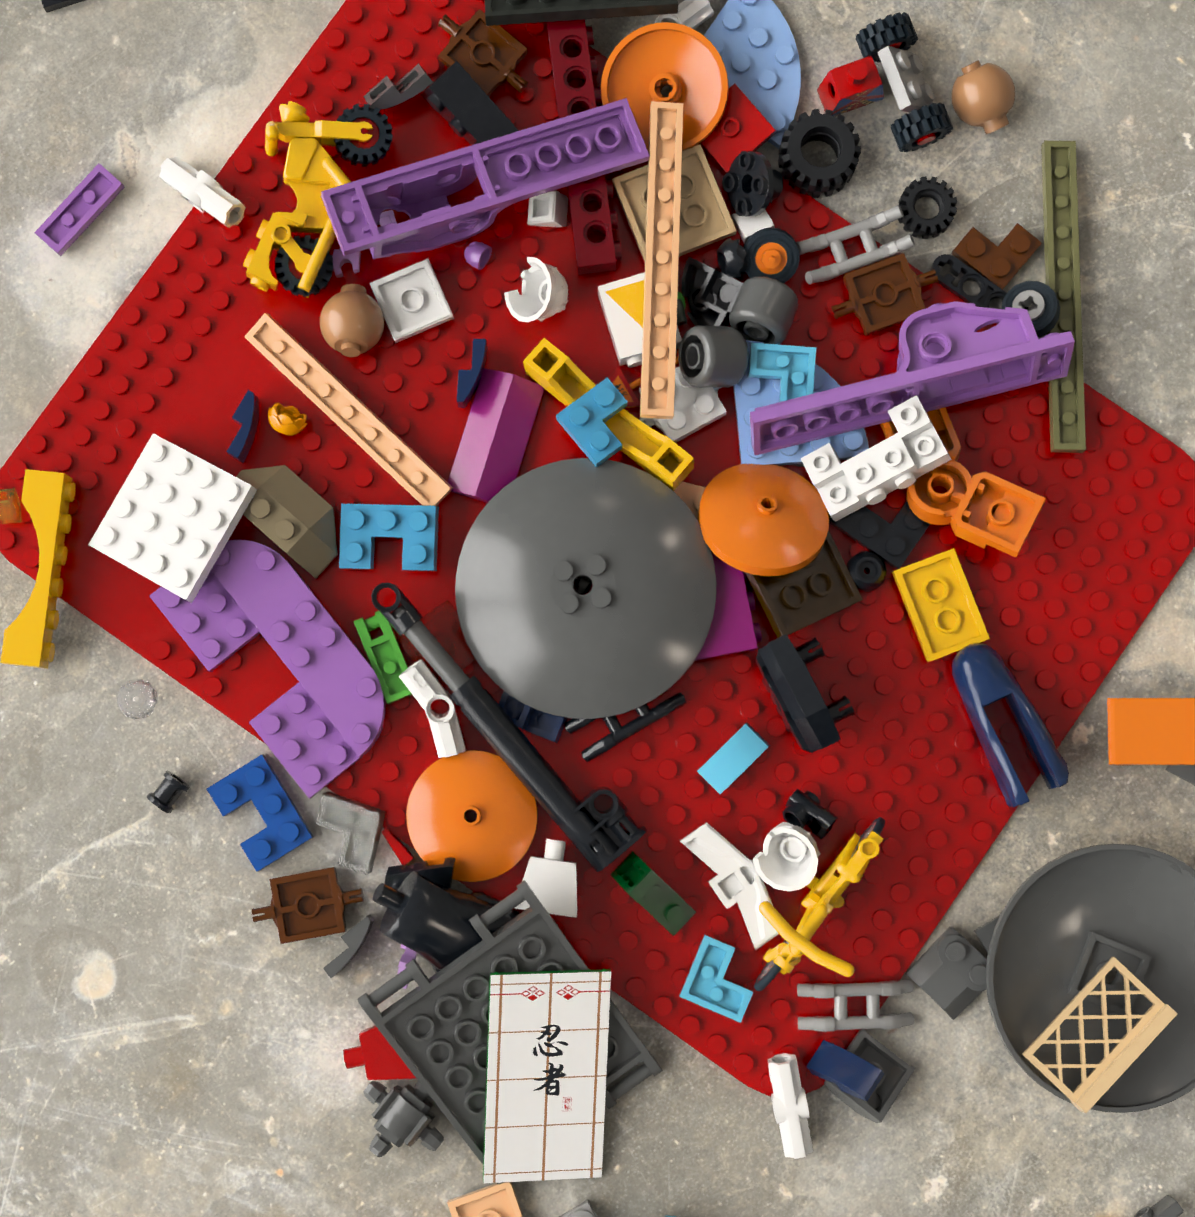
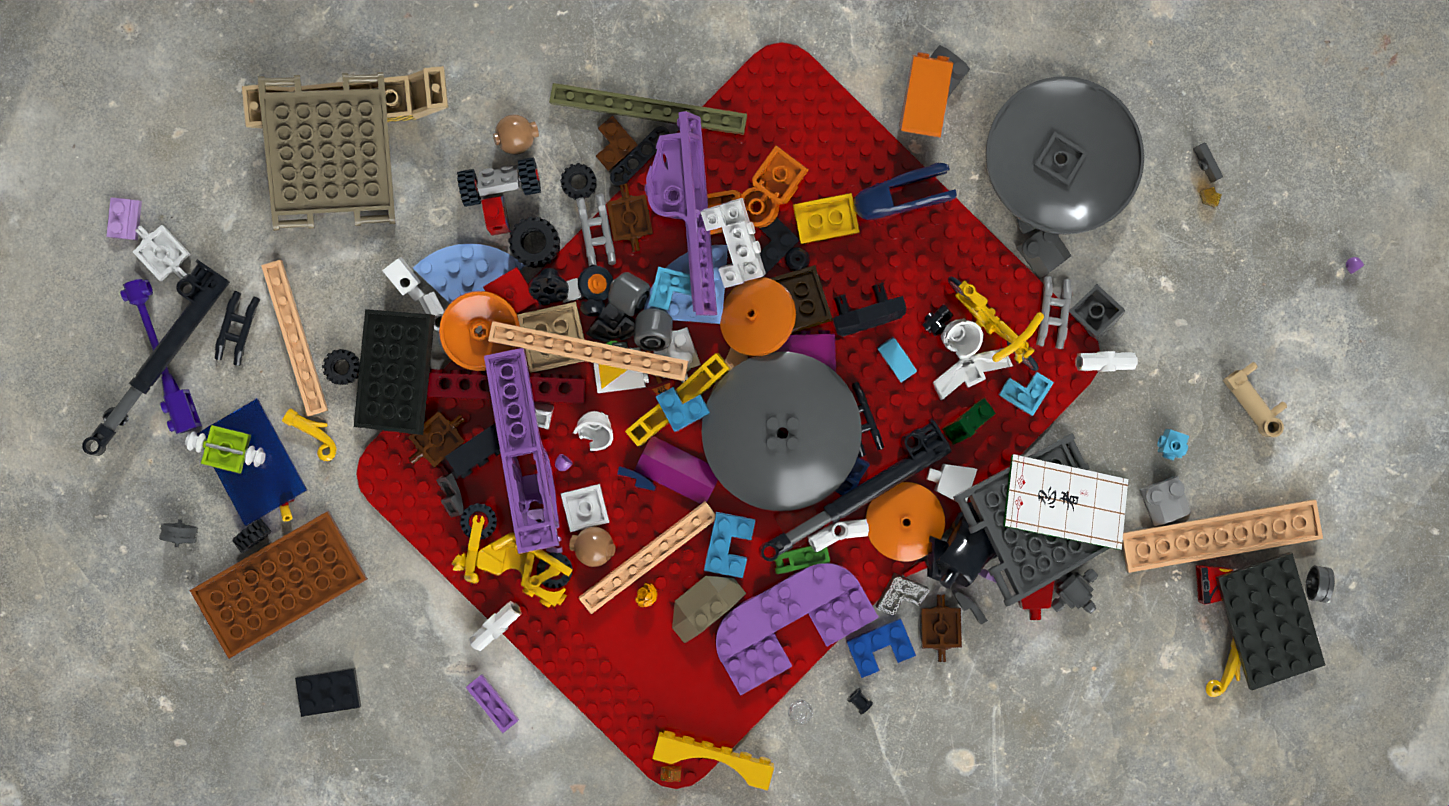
camera: 80 degrees left, 5 degrees up
white plate [88,433,258,603] -> none
dark blue slope [226,390,259,463] -> none
dark blue slope [806,1040,884,1101] -> none
black wheel [1001,281,1060,337] -> none
tan fence [1022,957,1177,1113] -> none

